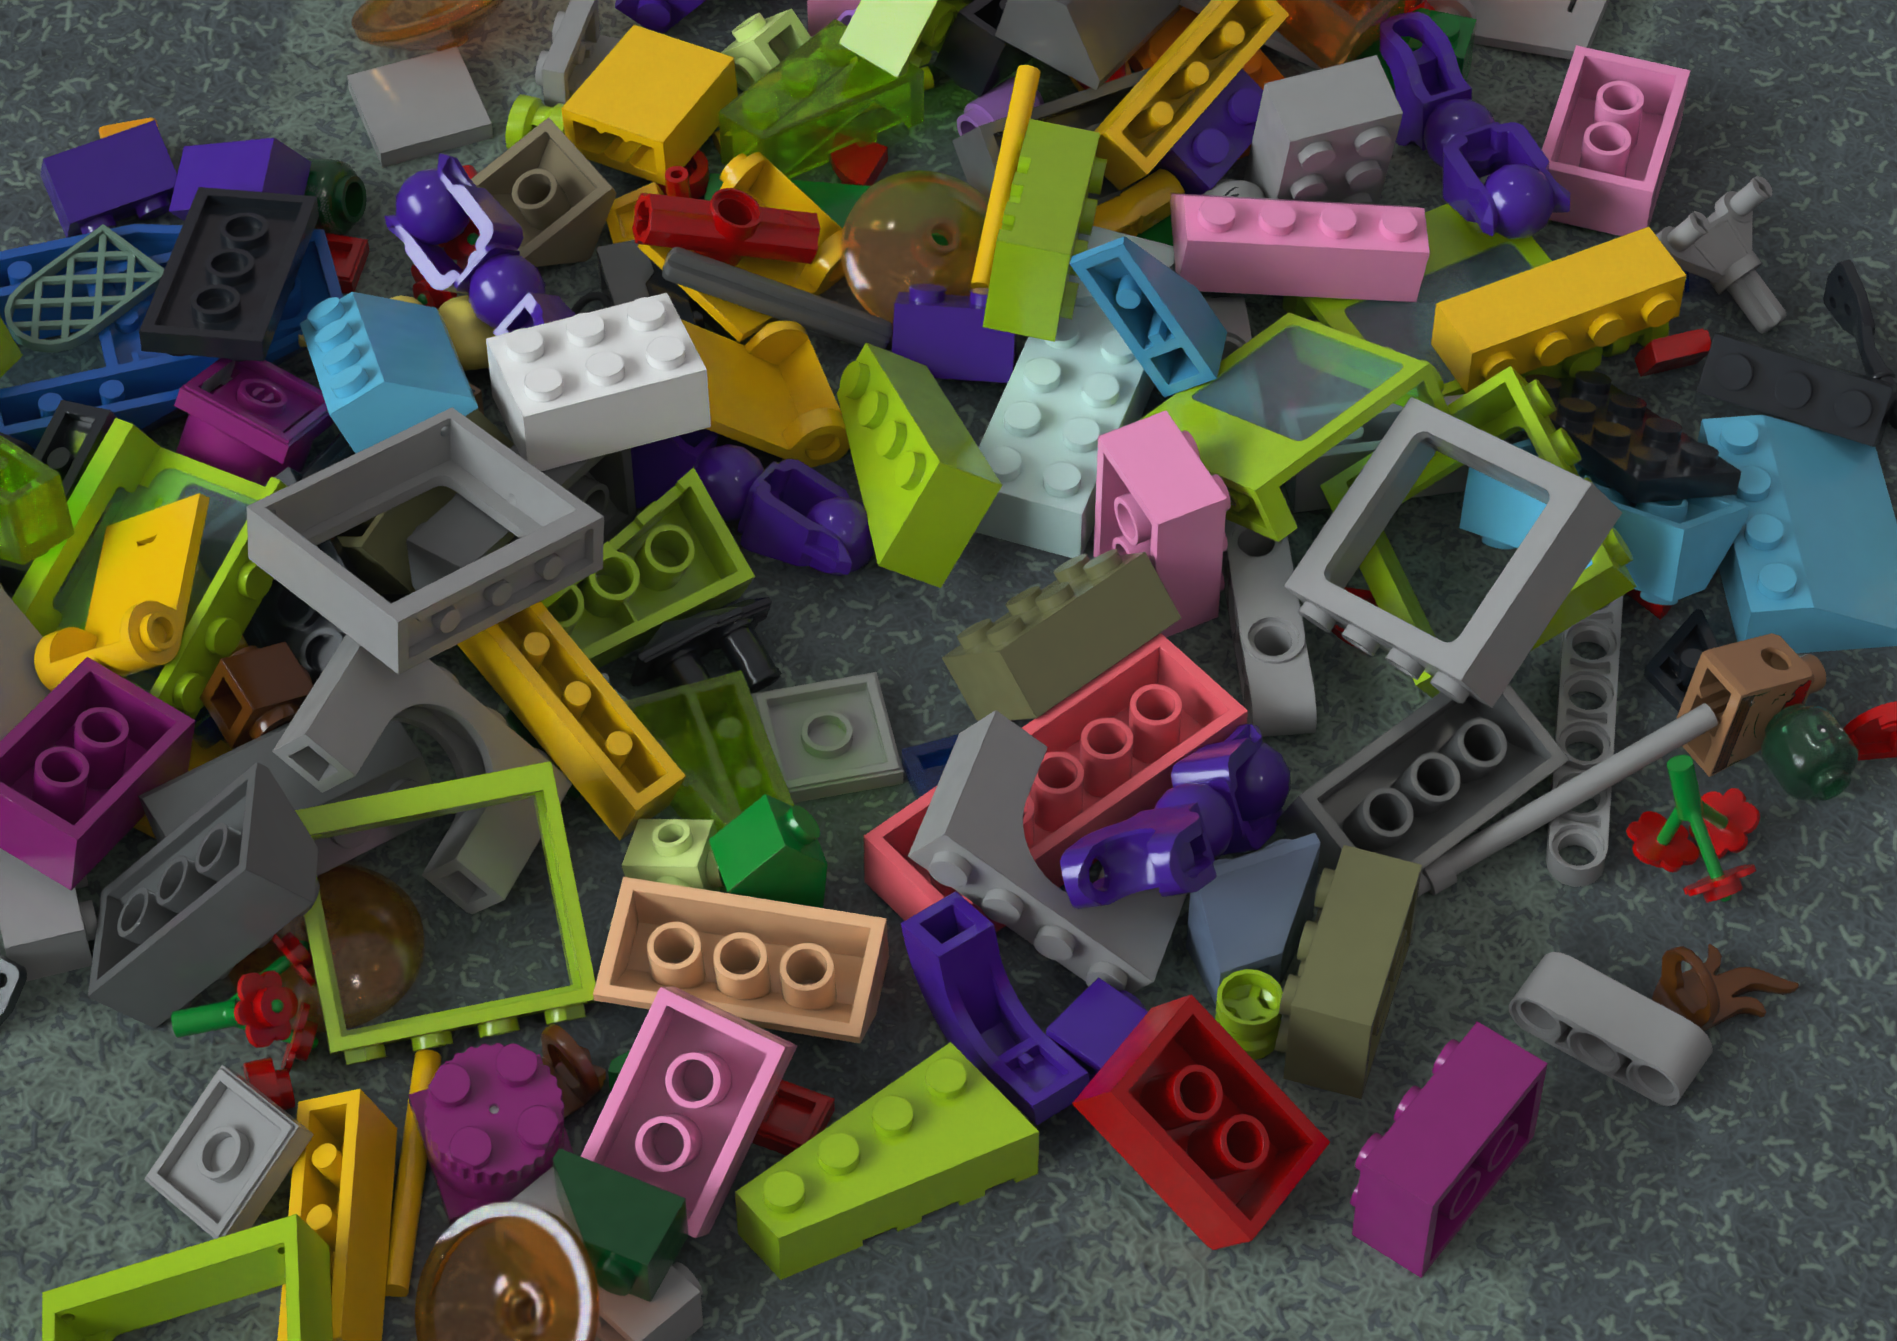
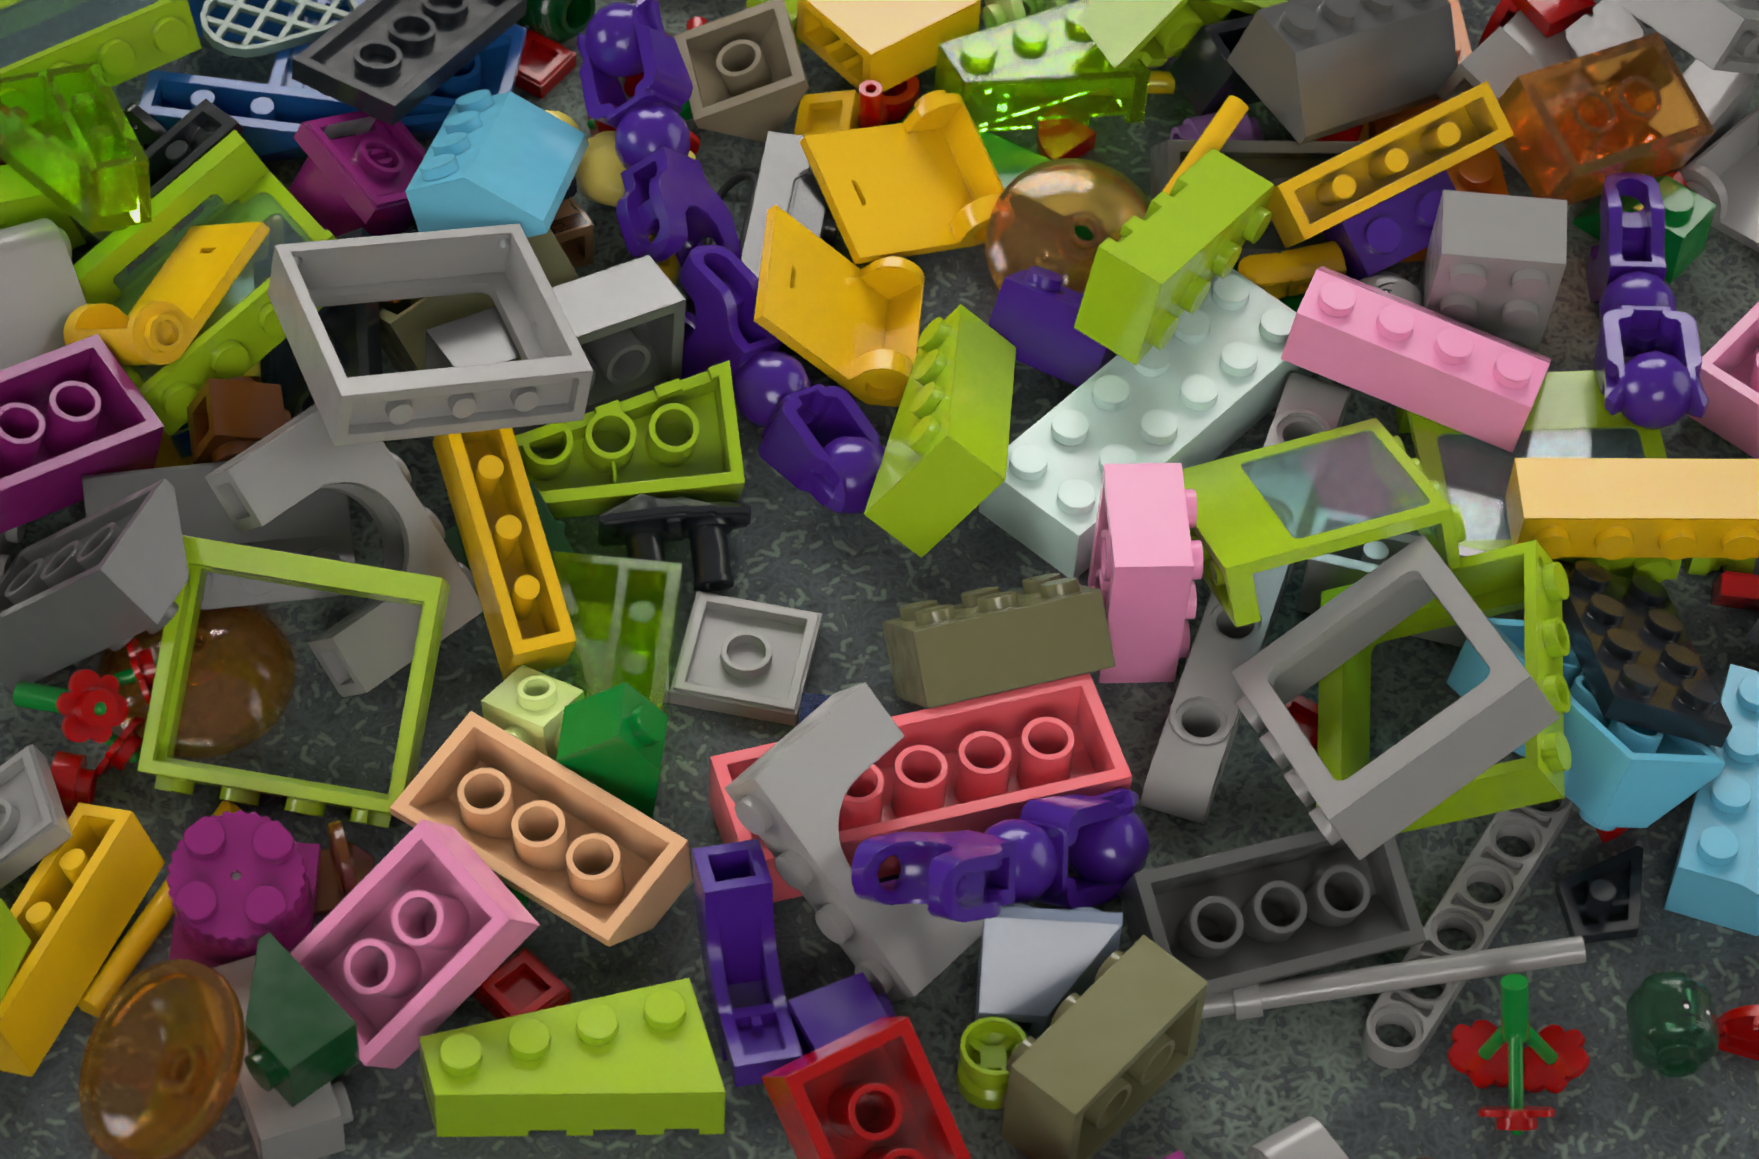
camera: 20 degrees right, 0 degrees up
white brick [486,293,711,471] -> none
red piece [632,188,821,266] -> none
dark grey axle [662,247,893,350] -> none
dark azure slope [1070,236,1227,398] -> none
medium nougat torso [1676,633,1826,777] -> none

